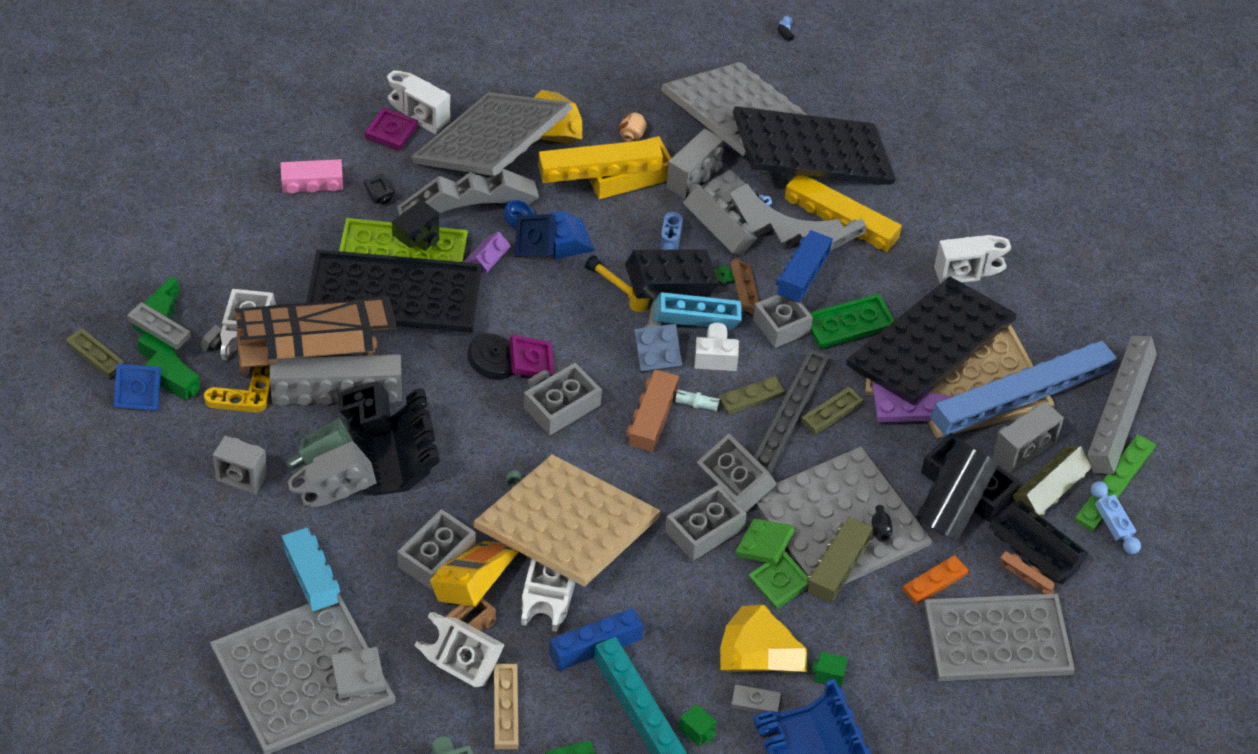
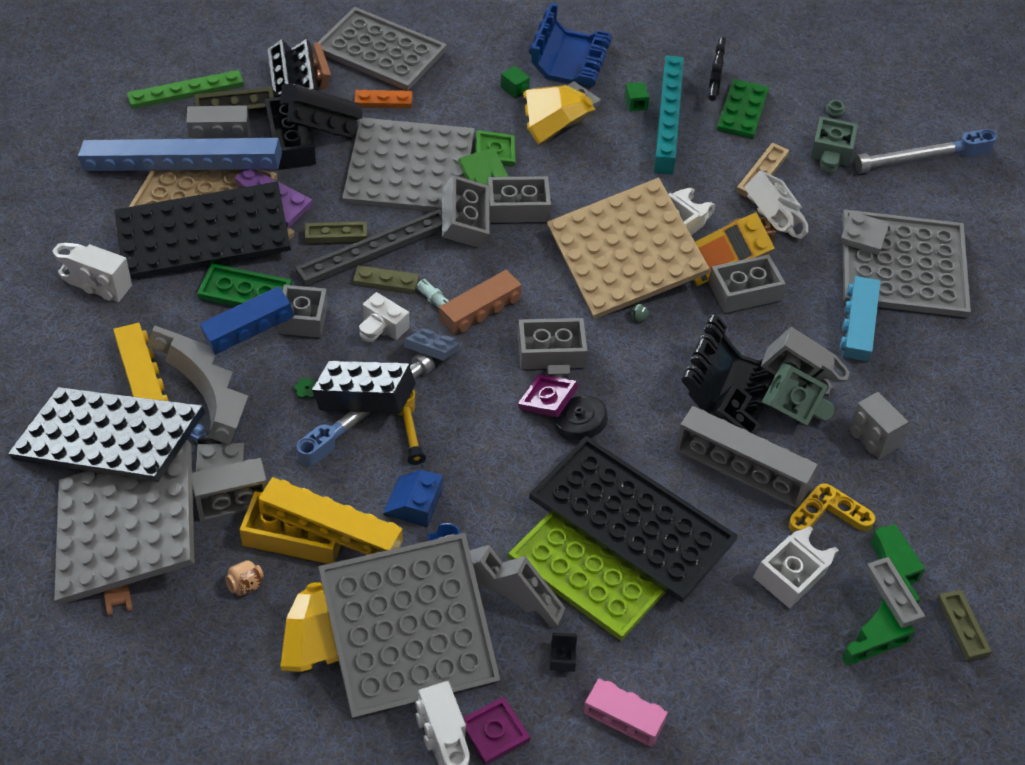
camera: 145 degrees left, 0 degrees up
blue plate [114,363,161,410] -> none
light grey plate [199,324,222,352] -> none
medium nougat panel [235,296,397,376] -> none
black brick [392,200,440,251] -> none
medium lavender brick [463,232,510,275] -> none
dark blue plate [515,214,556,258] -> none
blue brick [549,608,643,671] -> none
medium azure brick [653,292,741,329] -> none
light grey brick [683,184,757,256] -> none
medium nougat plate [730,258,759,315] -> none
olive brick [806,517,873,604] -> none
black plant [871,505,893,542] -> none
light grey brick [1087,336,1157,474] -> none
light blue plate [1090,481,1141,554] -> none

